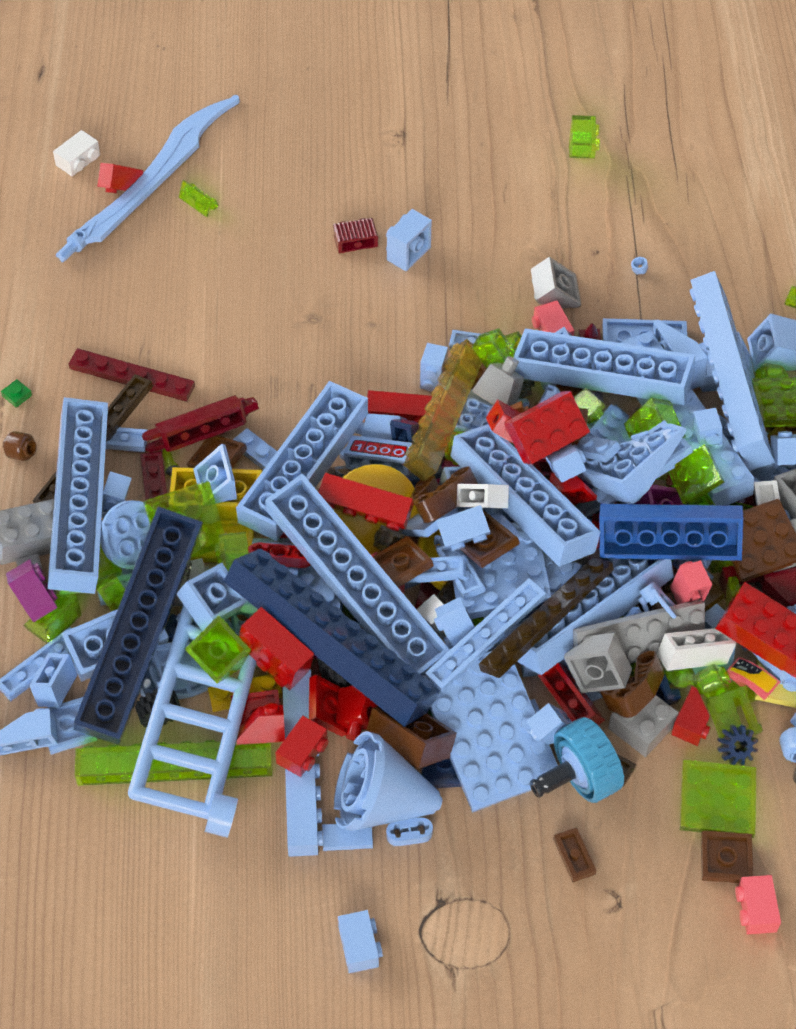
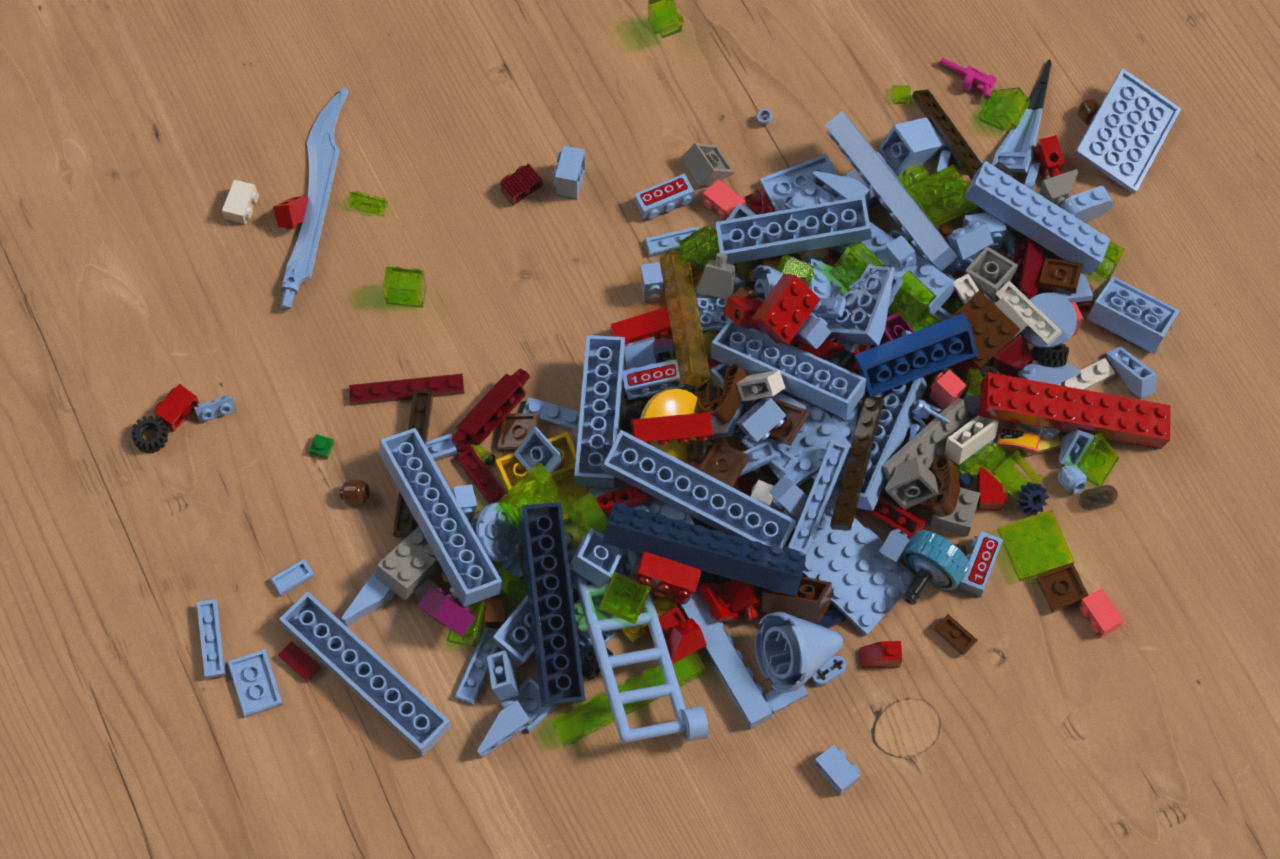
camera: 25 degrees left, 10 degrees up
red brick [275,715,329,777] -> none
none -> clear neon green brick [383,266,426,308]
none -> dark orange brick [485,597,507,629]
none -> light blue brick [635,174,694,220]
none -> red slope [859,641,902,668]
none -> brick [959,531,1003,597]

